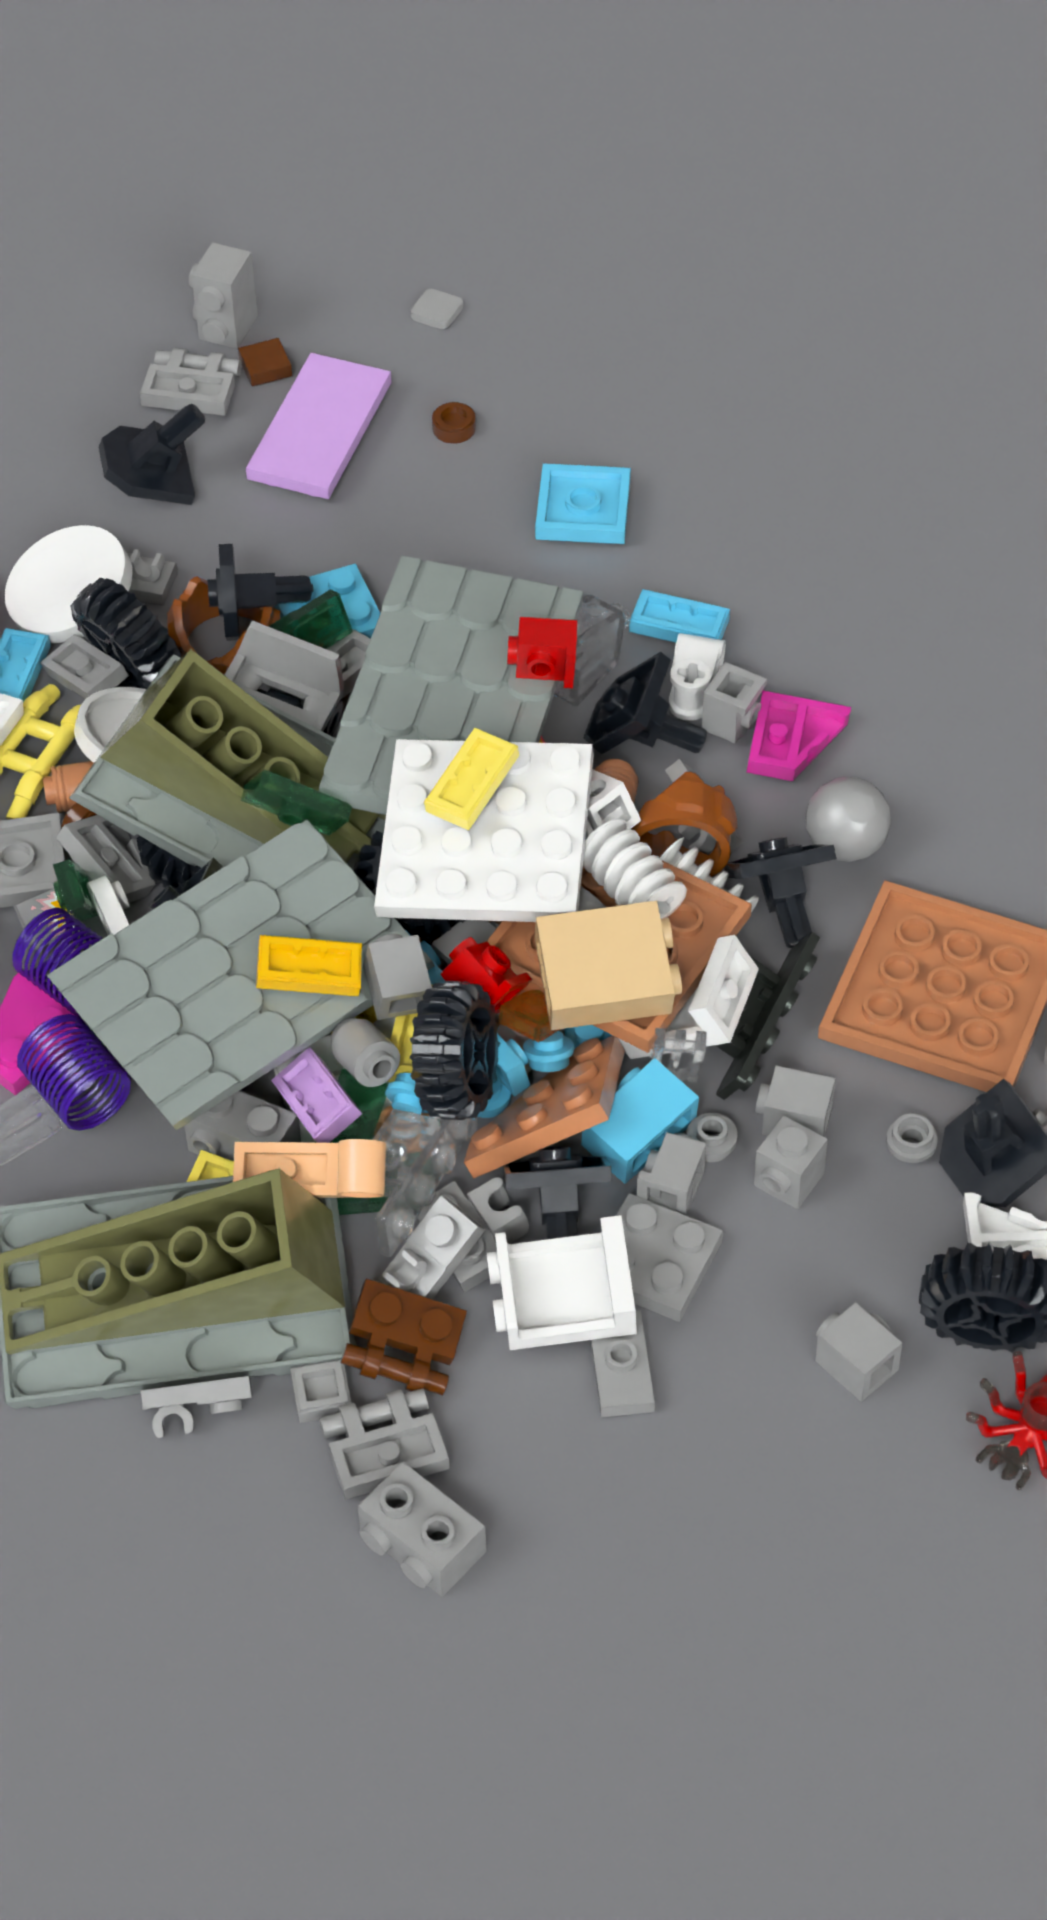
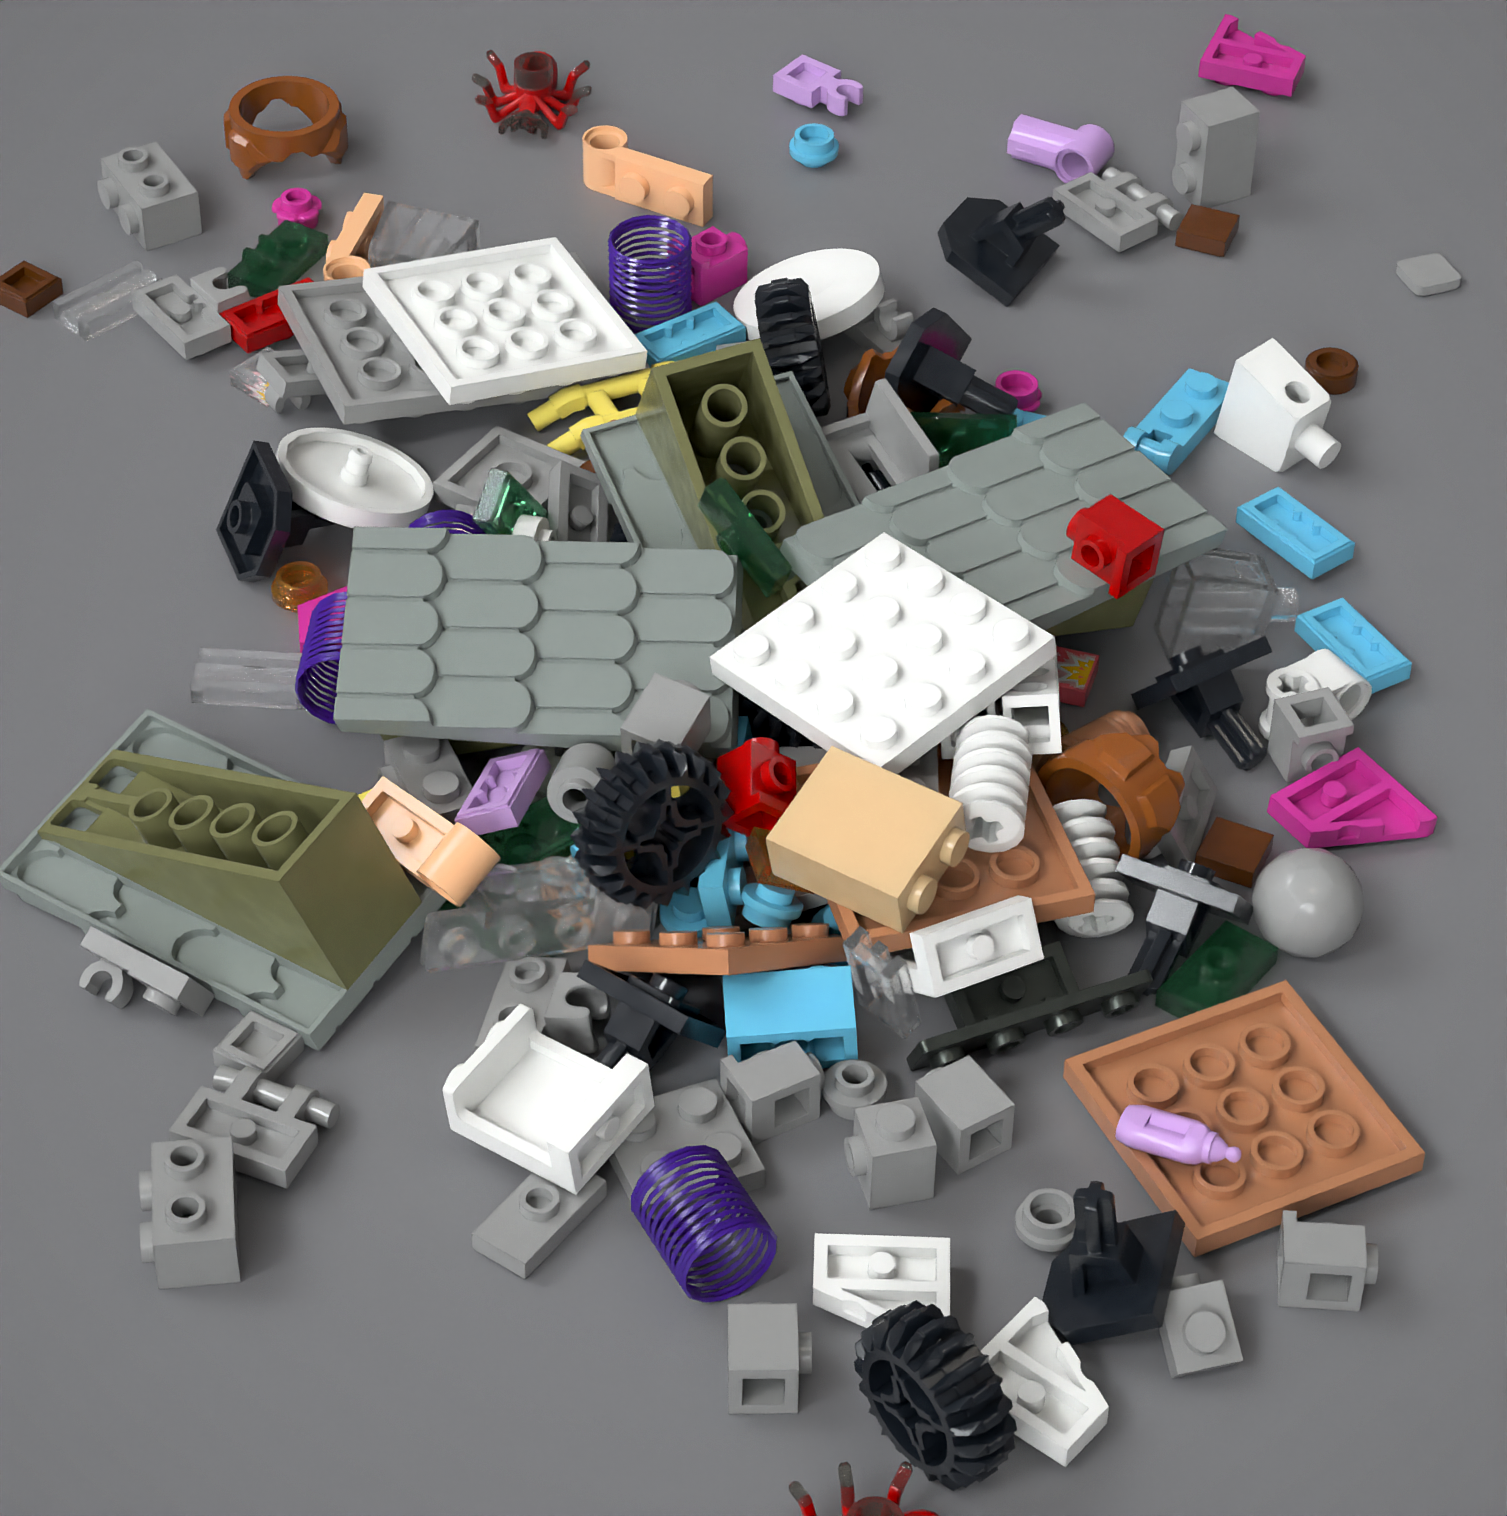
camera: 40 degrees right, 10 degrees down
lavender tile [246,353,392,499] -> none
yellow plate [256,935,362,996] -> none
reddish brown plate [340,1278,467,1396] -> none
light grey plate [379,1196,485,1300] -> none
light yellow plate [424,728,519,830] -> none
medium azure plate [535,463,631,544] -> none
none -> dark purple piece [631,1145,777,1303]
none -> white wing [813,1233,950,1328]
none -> dark pink plate [995,370,1042,412]
none -> lavender piece [1007,114,1114,183]
none -> lavender piece [1115,1105,1241,1165]
none -> medium azure plate [1123,368,1229,475]
none -> clear green plate [1155,920,1279,1018]
none -> reddish brown tile [1195,817,1274,888]
none -> dark pink wing [1198,14,1306,97]
none -> white torso [1214,338,1341,472]
none -> medium azure plate [1236,487,1355,579]

